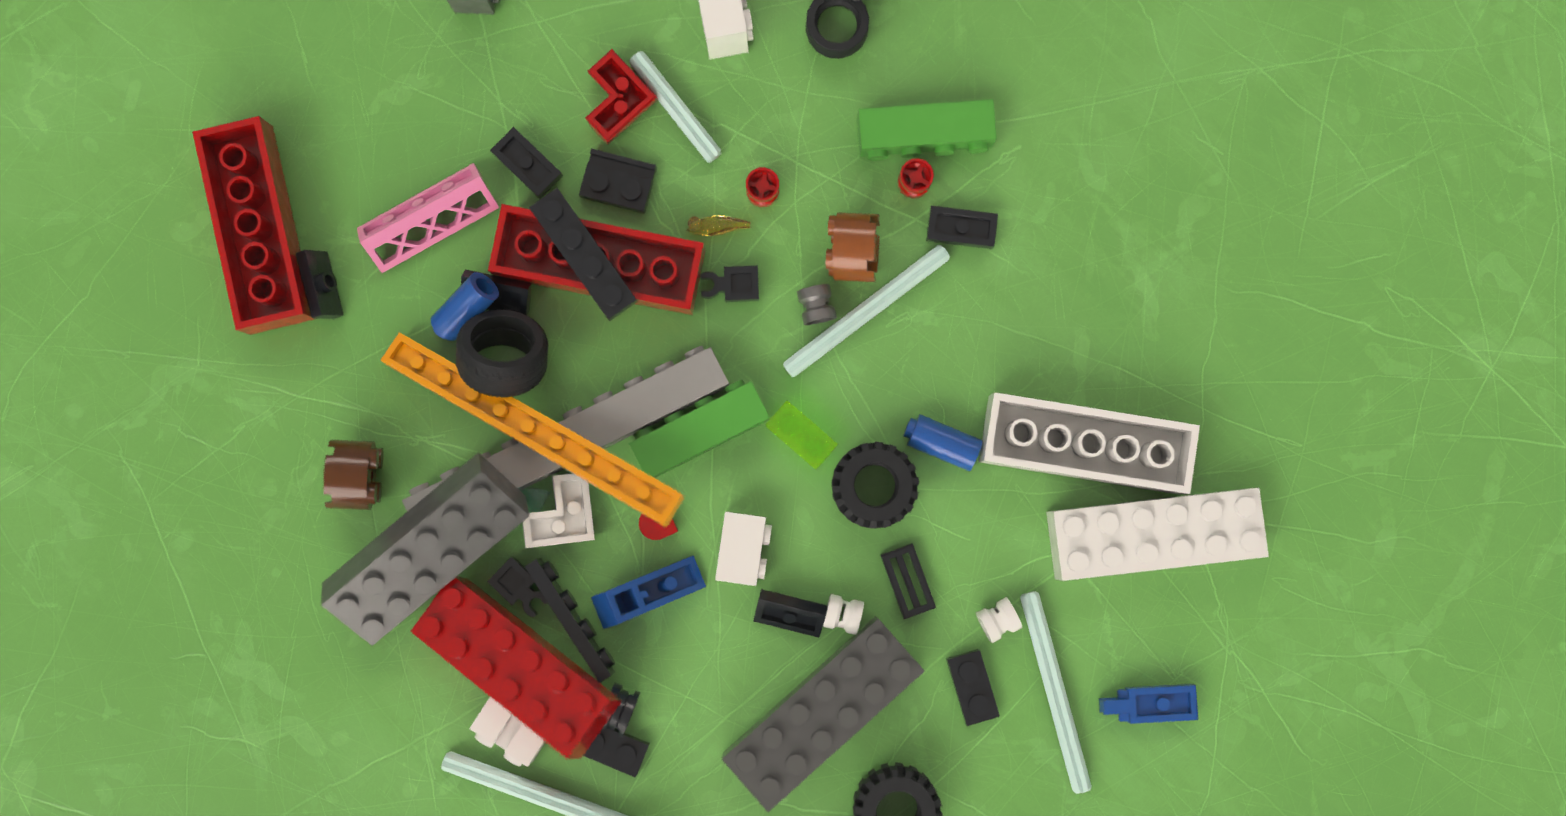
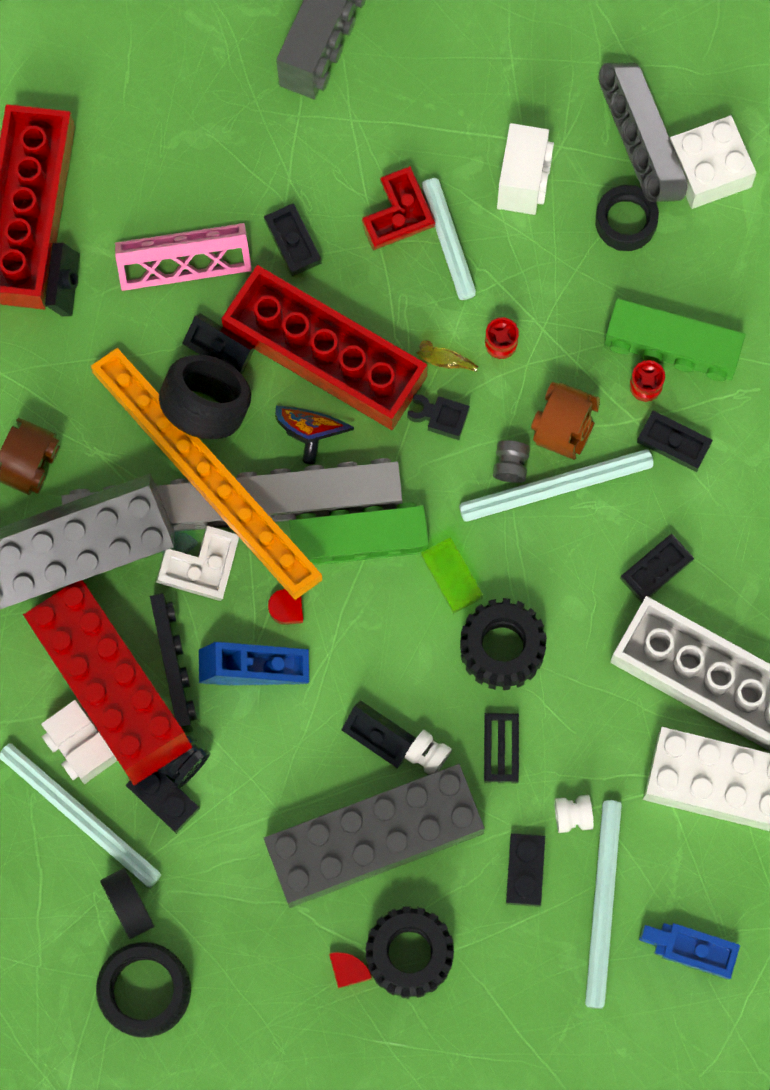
camera: 25 degrees right, 10 degrees down
blue brick [431,272,499,341] -> none
black plate [487,556,548,617] -> none
black plate [529,188,638,321] -> none
black plate [579,148,657,214] -> none
white brick [715,512,772,586] -> none
blue brick [903,414,983,471] -> none
none -> shield [275,405,354,464]
none -> black plate [620,533,694,603]

